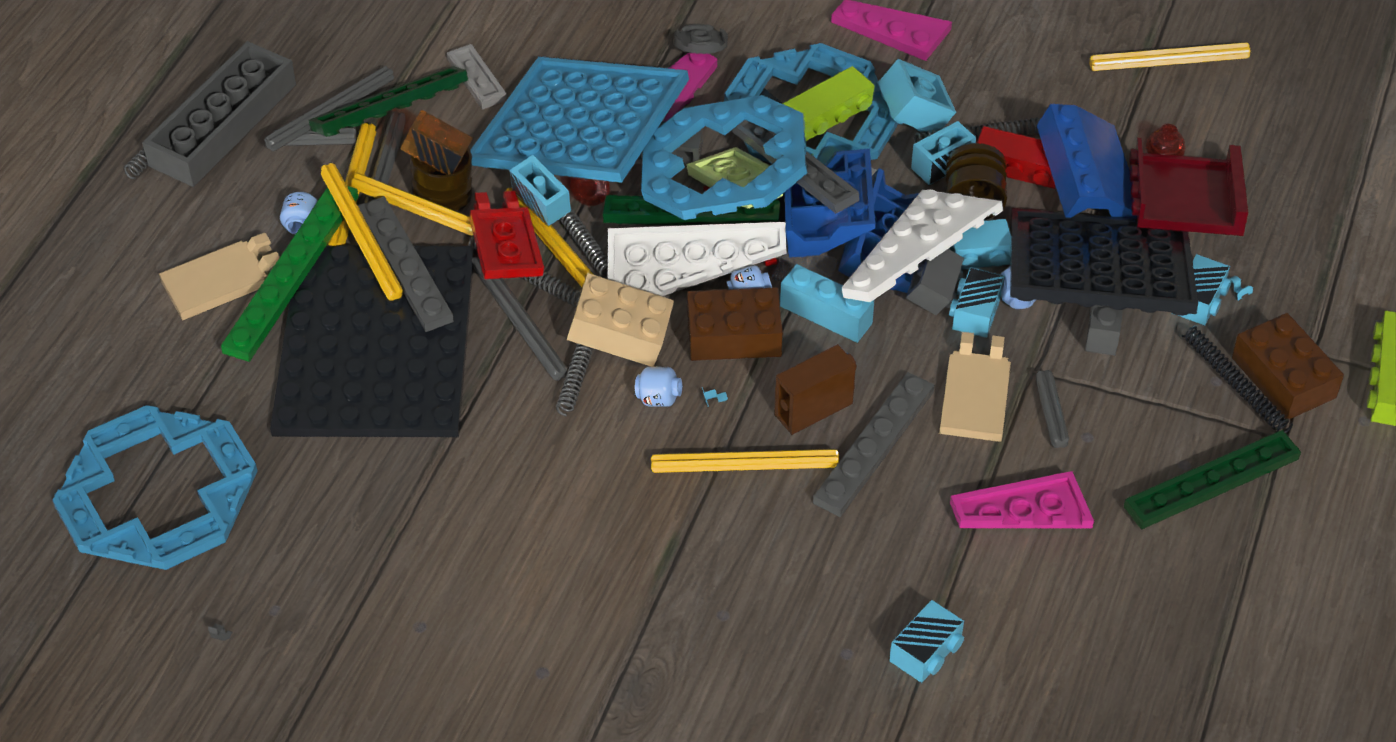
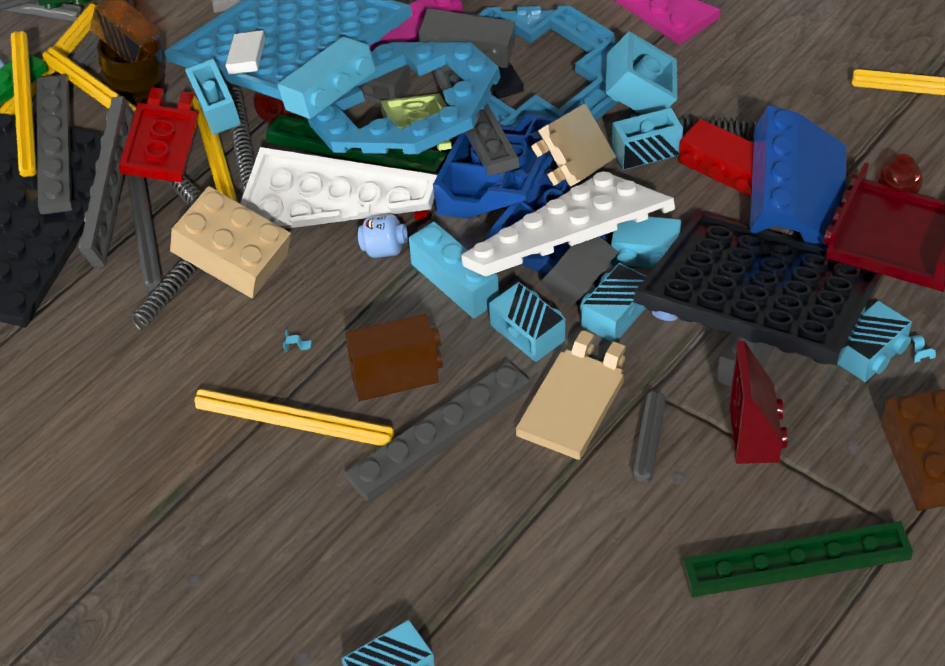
camera: 20 degrees right, 0 degrees up
light blue head [635,367,683,407] -> none
reddish brown brick [687,287,783,361] -> none
lime brick [783,66,875,141] -> none
dark brown wheel [946,143,1007,220] -> none
dark pink wing [950,471,1094,528] -> none
black piece [1182,326,1293,433] -> none
none -> dark grey plate [79,96,135,267]
none -> white tile [226,30,266,74]
none -> medium azure brick [277,37,376,119]
none -> dark grey brick [419,8,515,68]
none -> medium azure brick [489,282,566,362]
none -> tan tile [531,103,616,187]
none -> dark red slope [729,341,788,464]

